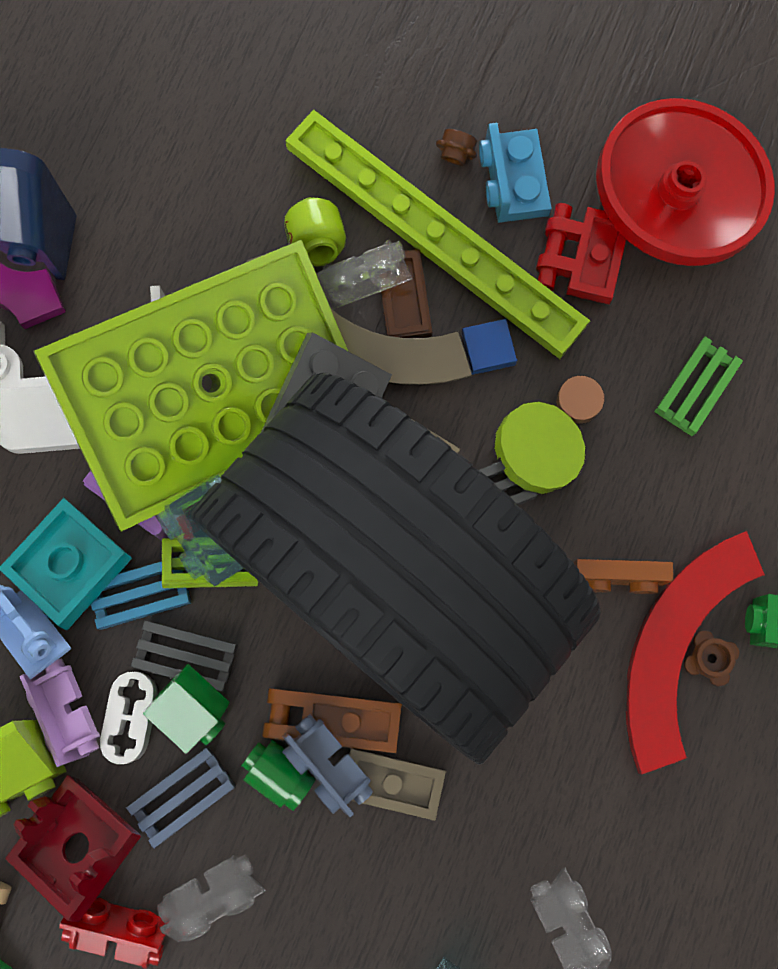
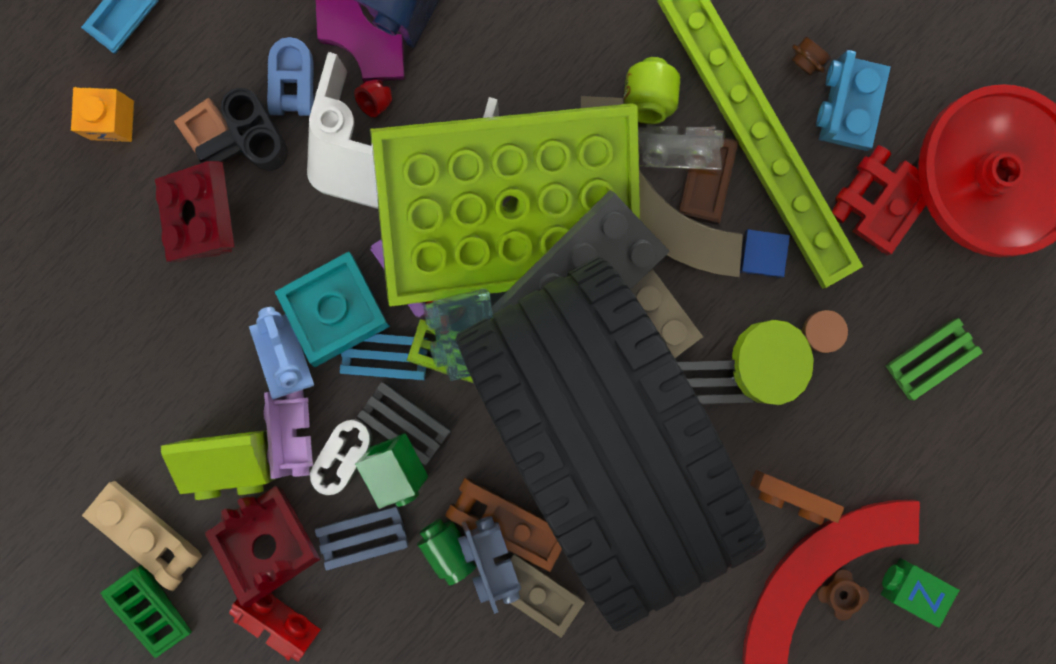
camera: 25 degrees right, 10 degrees up
clear hinge [157,855,266,942] -> none
none -> red hinge [354,79,392,117]

